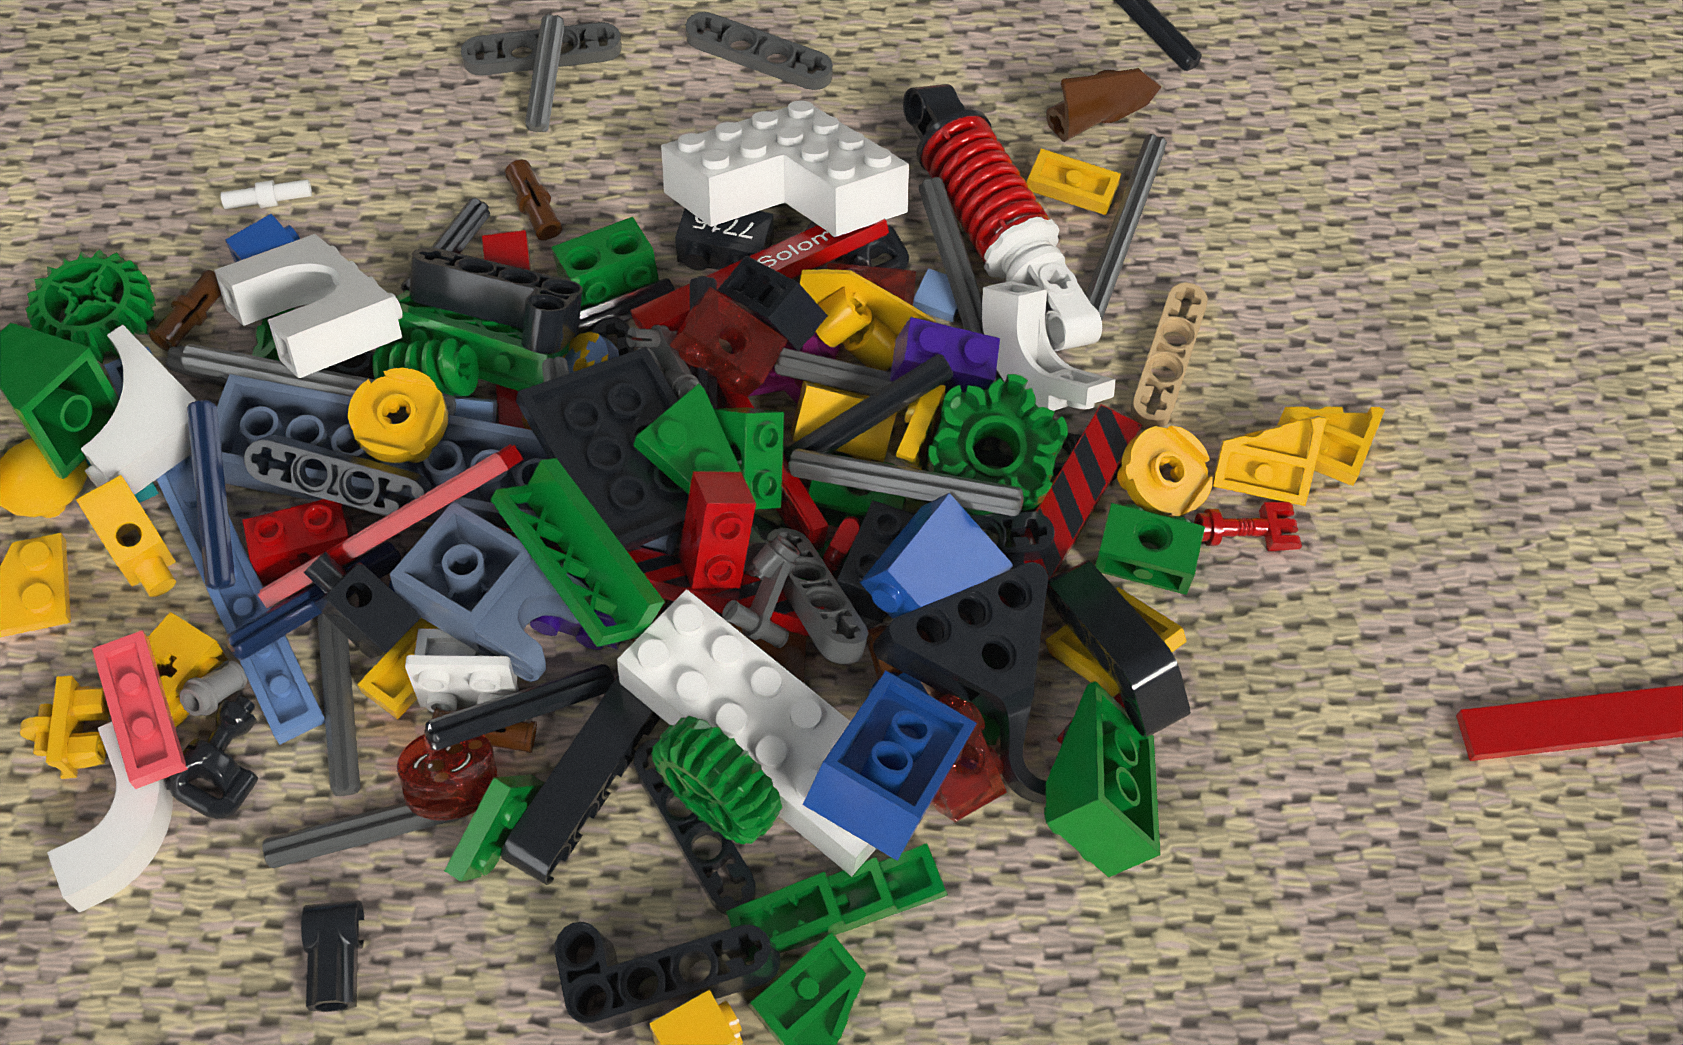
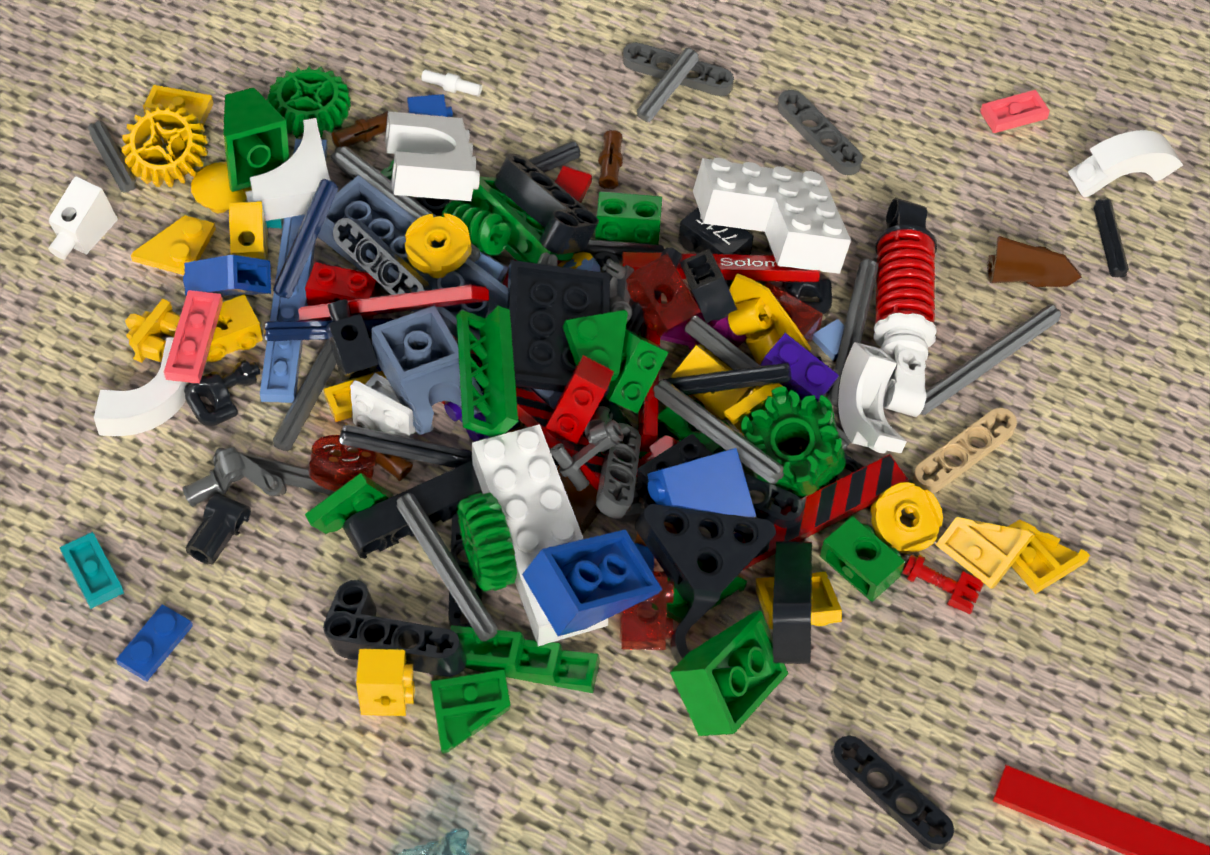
camera: 30 degrees right, 5 degrees down
light grey pin [180,660,247,716] -> none
yellow plate [1027,148,1121,215] -> none
none -> dark grey pin [182,447,287,507]
none -> blue slope [183,255,271,297]
none -> dark grey axle [397,493,497,641]
none -> black beam [831,735,954,850]

